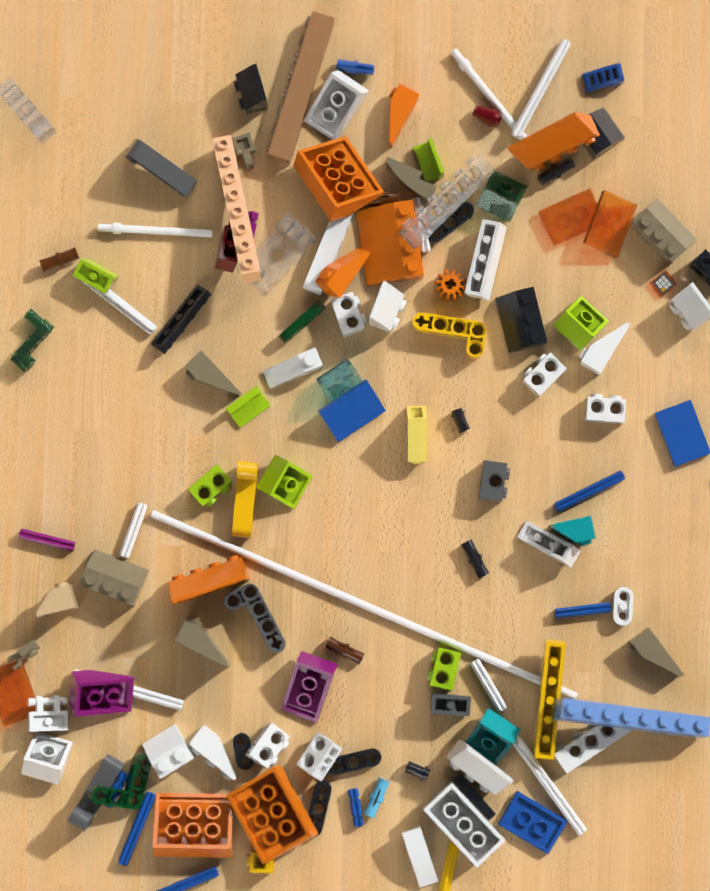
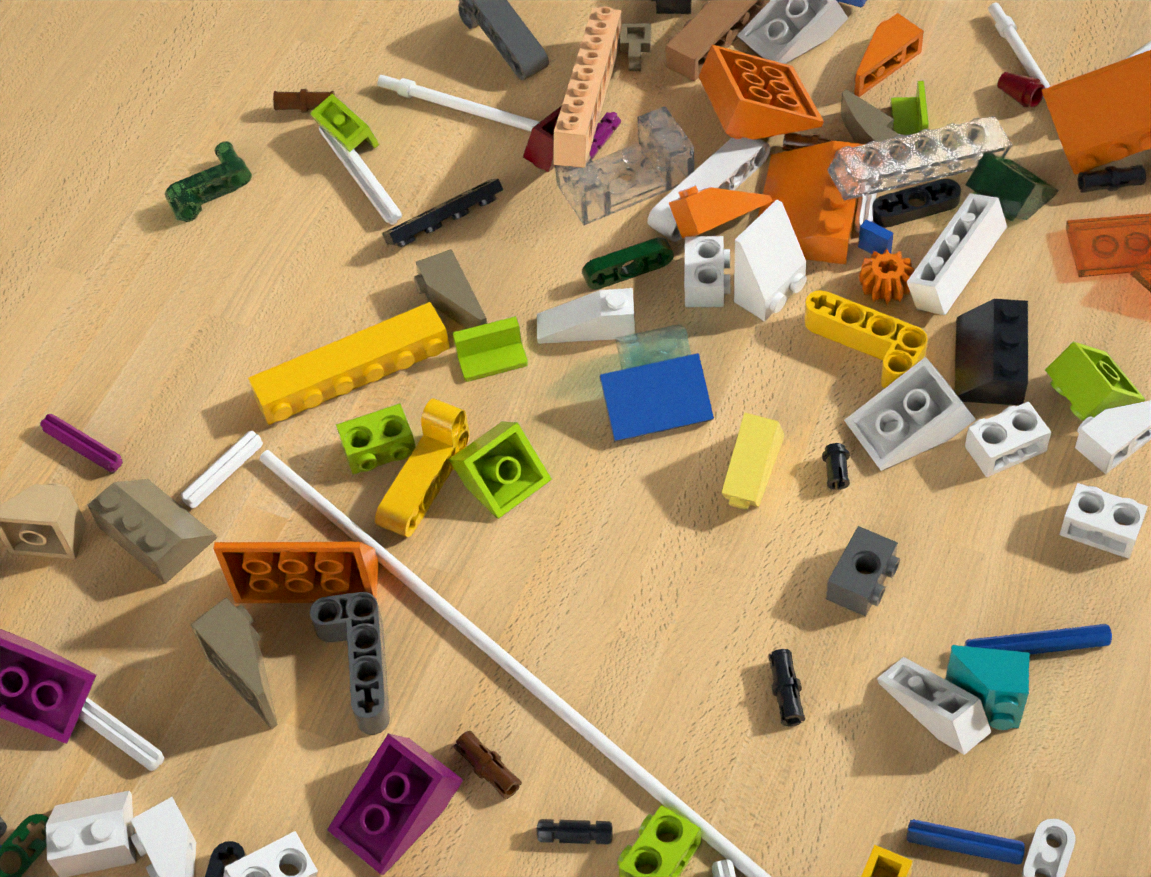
camera: 25 degrees right, 30 degrees down
none -> yellow brick [248,302,450,425]
none -> black axle [537,819,613,845]
none -> white slope [844,357,976,471]
none -> blue tile [858,219,894,254]

